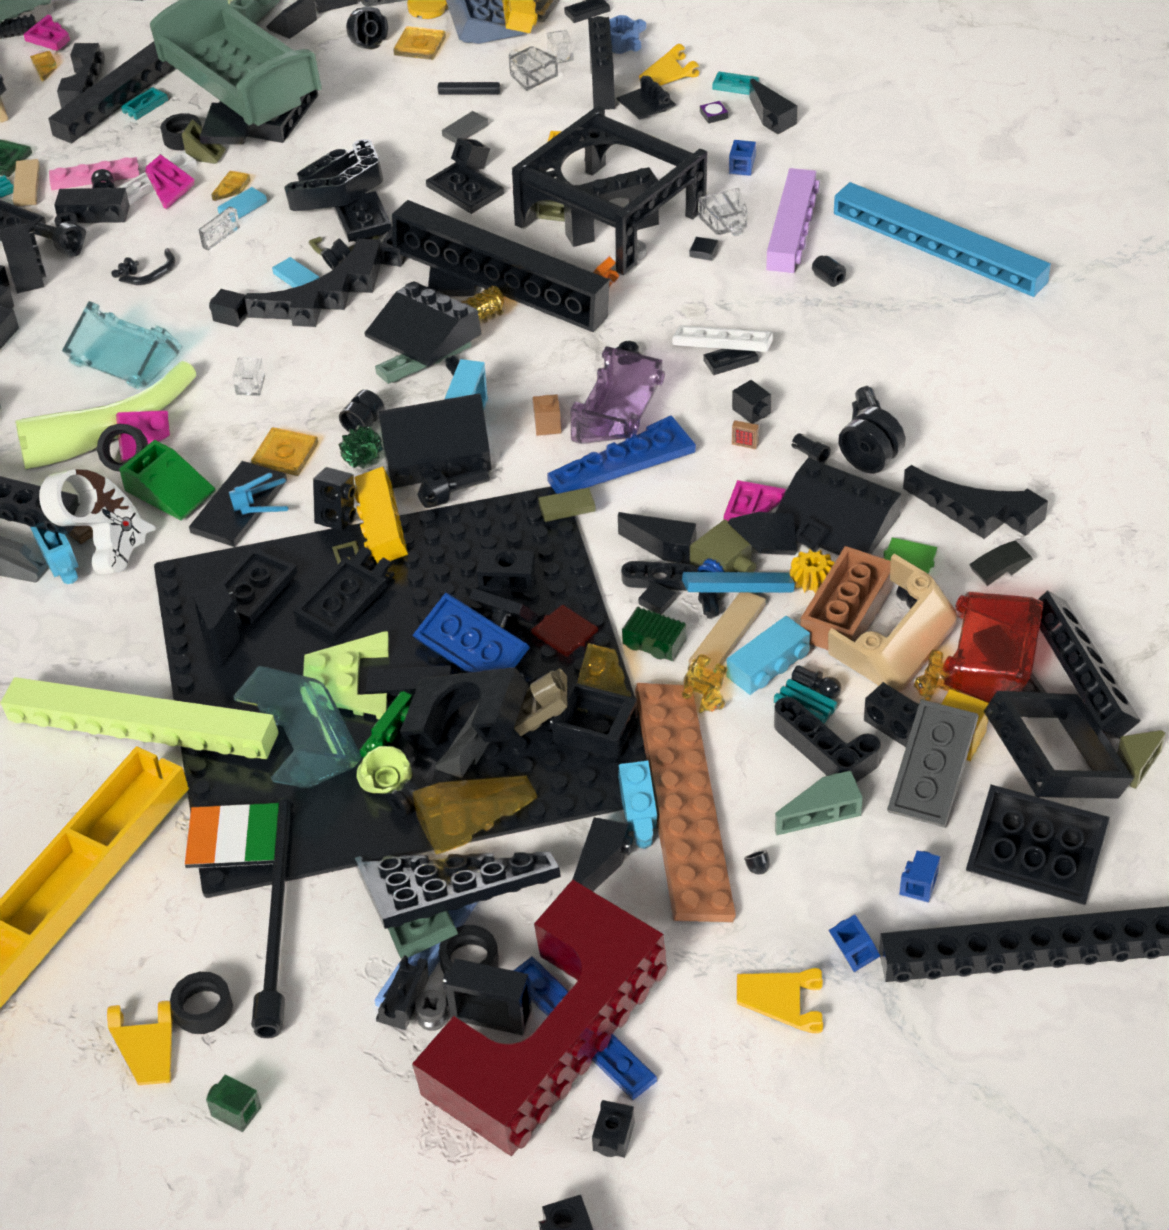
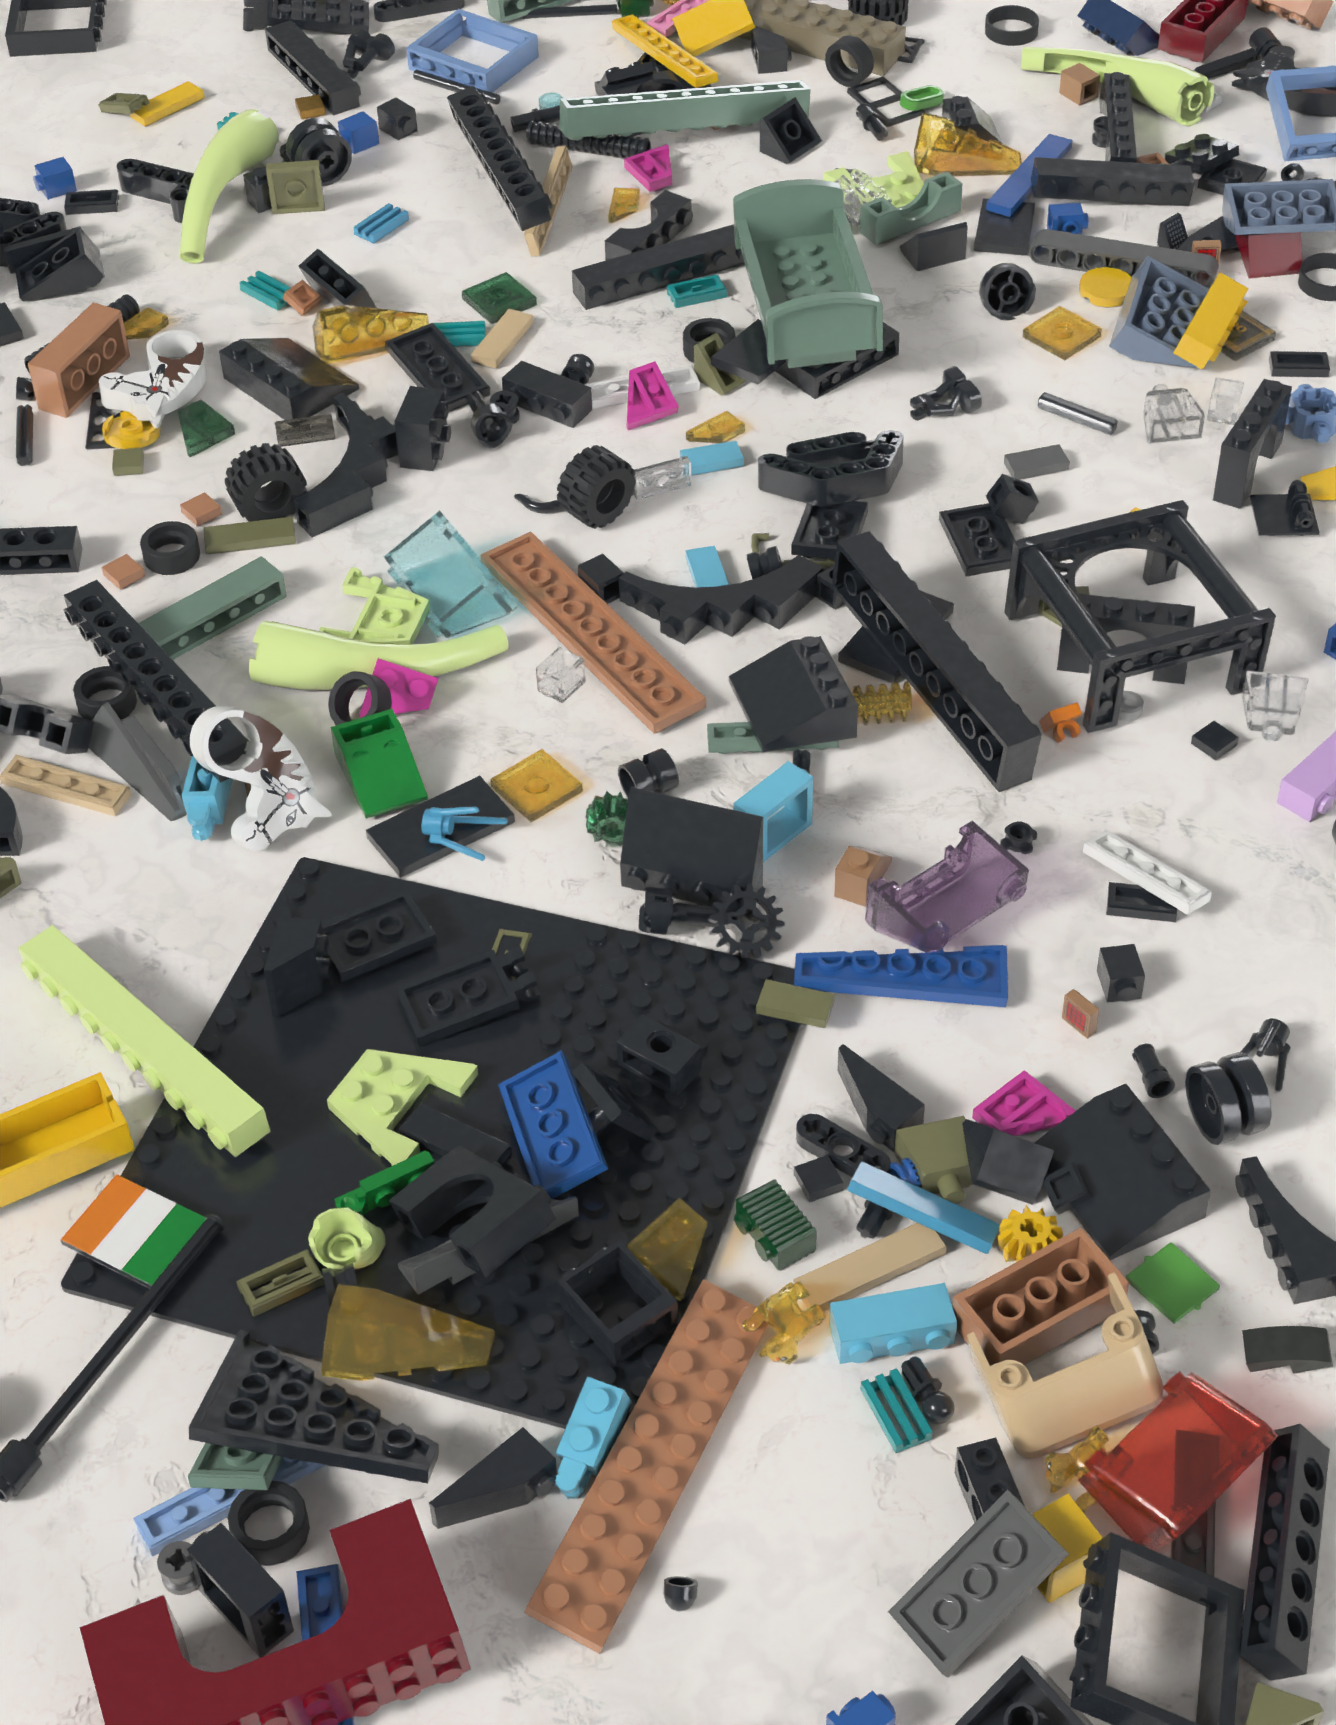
camera: 30 degrees right, 0 degrees up
bright pink plate [49,157,140,190] -> none
black hair [111,257,139,278] -> none
clear light blue windscreen [233,666,361,788] -> none
black brick [313,467,356,531] -> none
yellow brick [354,466,408,564] -> none
black hinge [376,955,429,1031] -> none
dark tan plate [514,668,567,736] -> none
clear red piece [531,605,598,657] -> none
black beam [774,697,881,783] -> none
sand green slope [775,771,863,836] -> none
none -> olive tile [236,1249,325,1317]
none -> yellowish green wing [319,567,430,645]
none -> nougat plate [480,531,706,734]
none -> black tyre [557,445,636,529]
none -> black gear [708,883,785,959]
none -> black piece [910,366,982,421]

